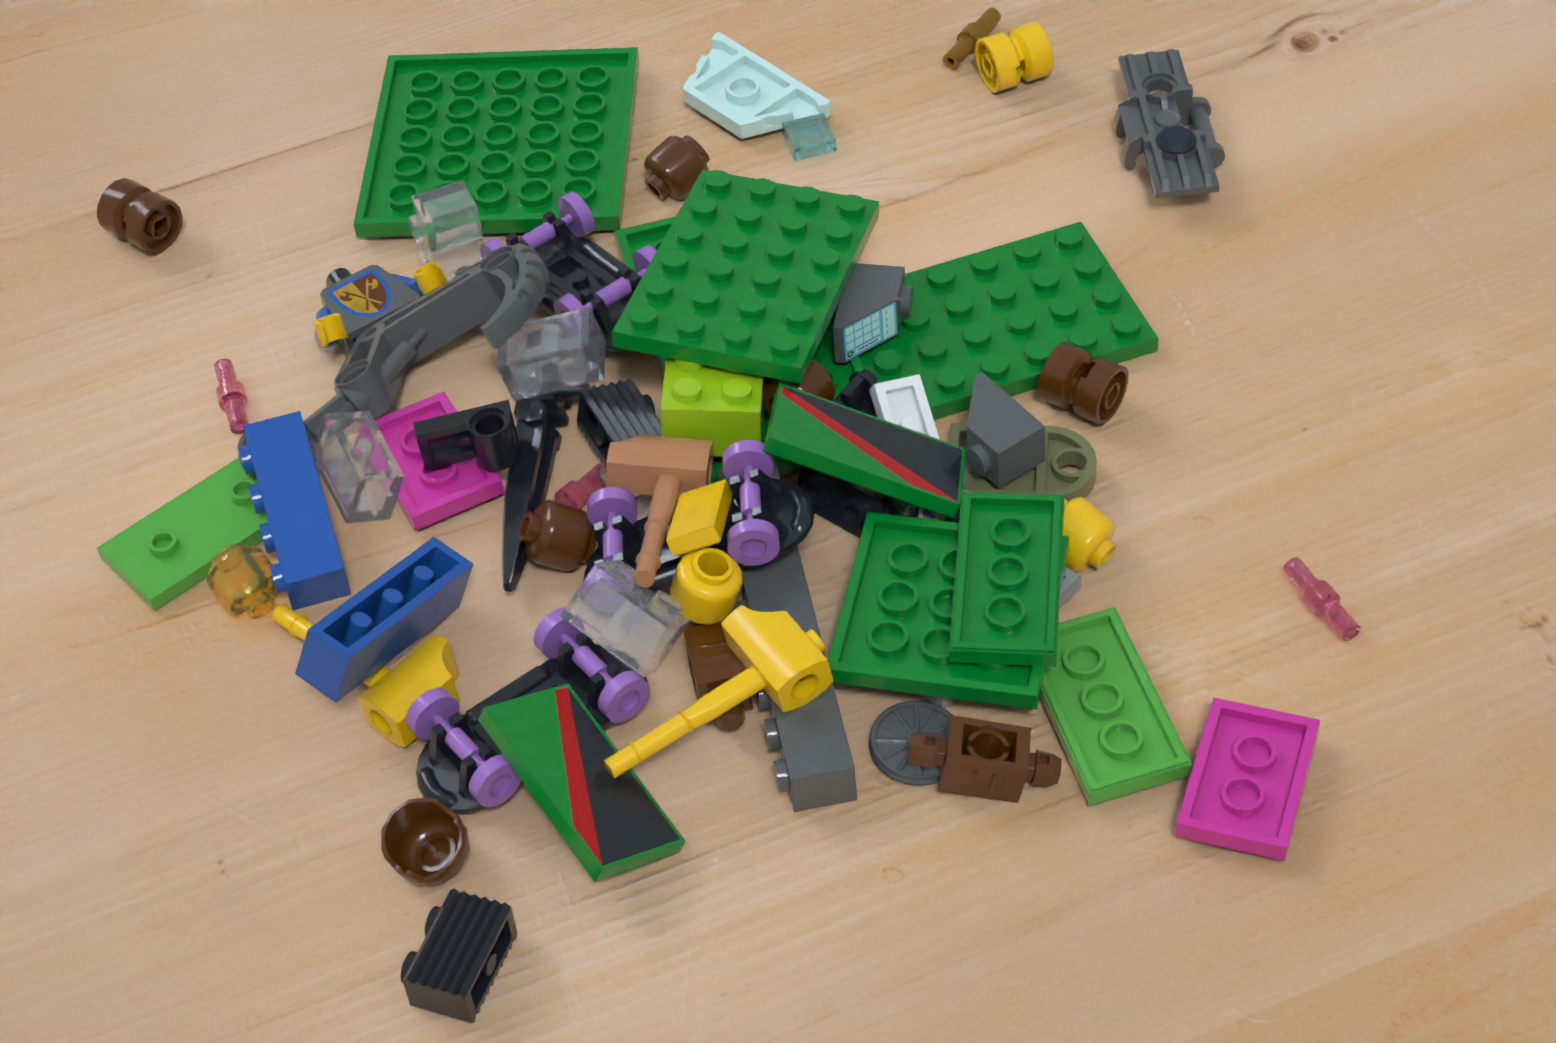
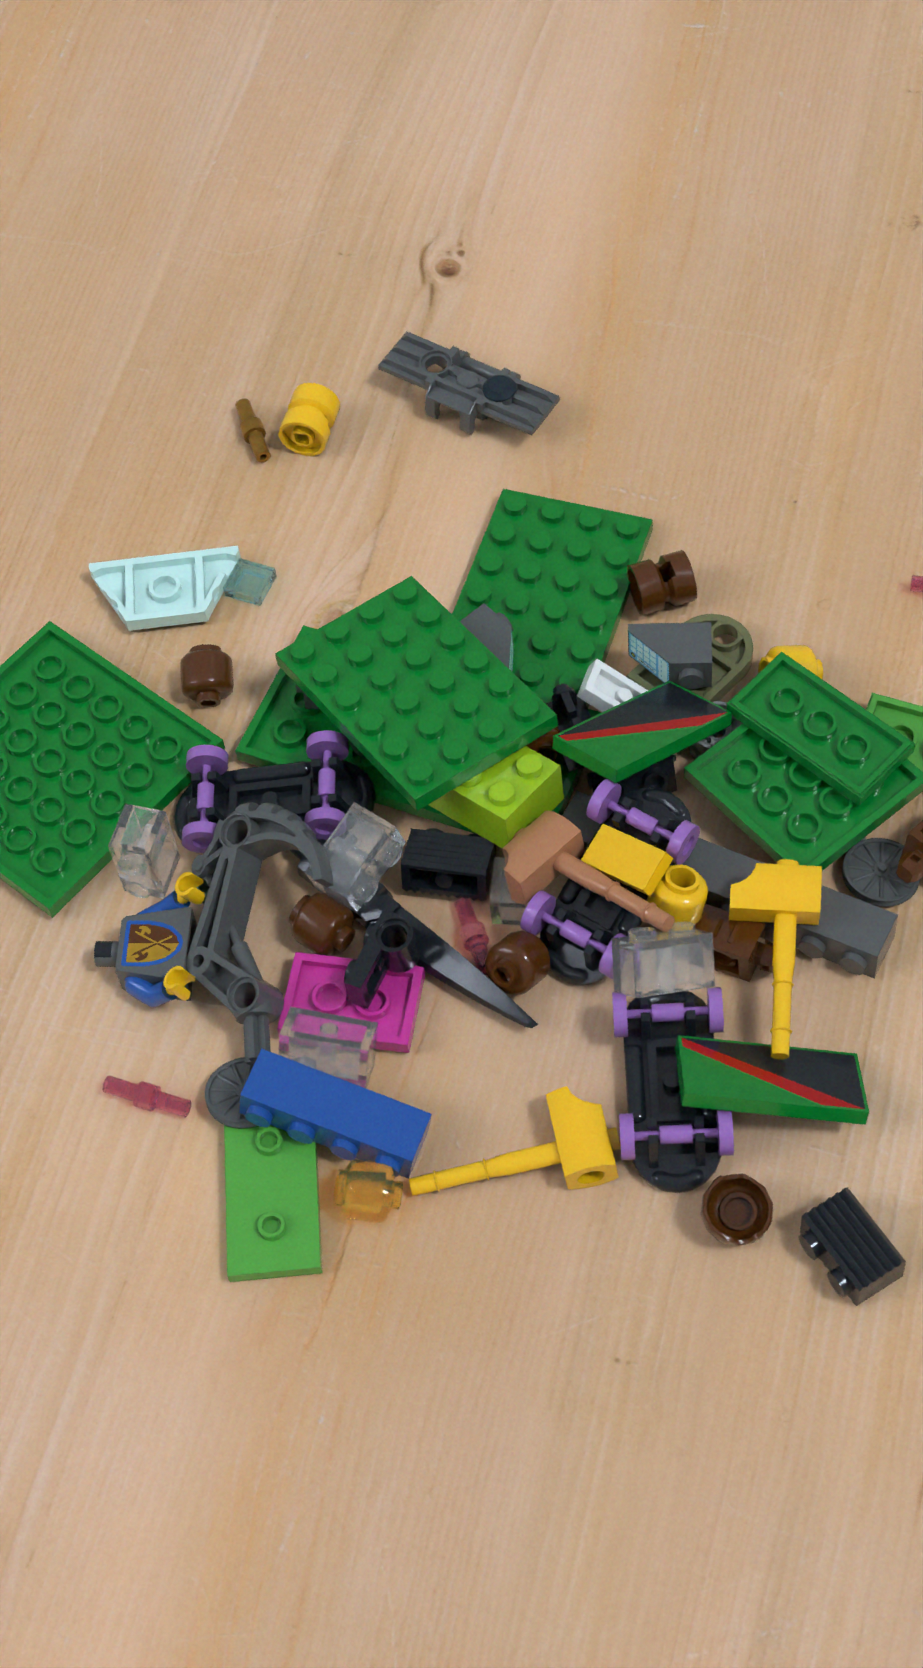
camera: 50 degrees left, 10 degrees up
blue brick [295,537,473,703] -> none
none -> reddish brown head [289,892,356,956]

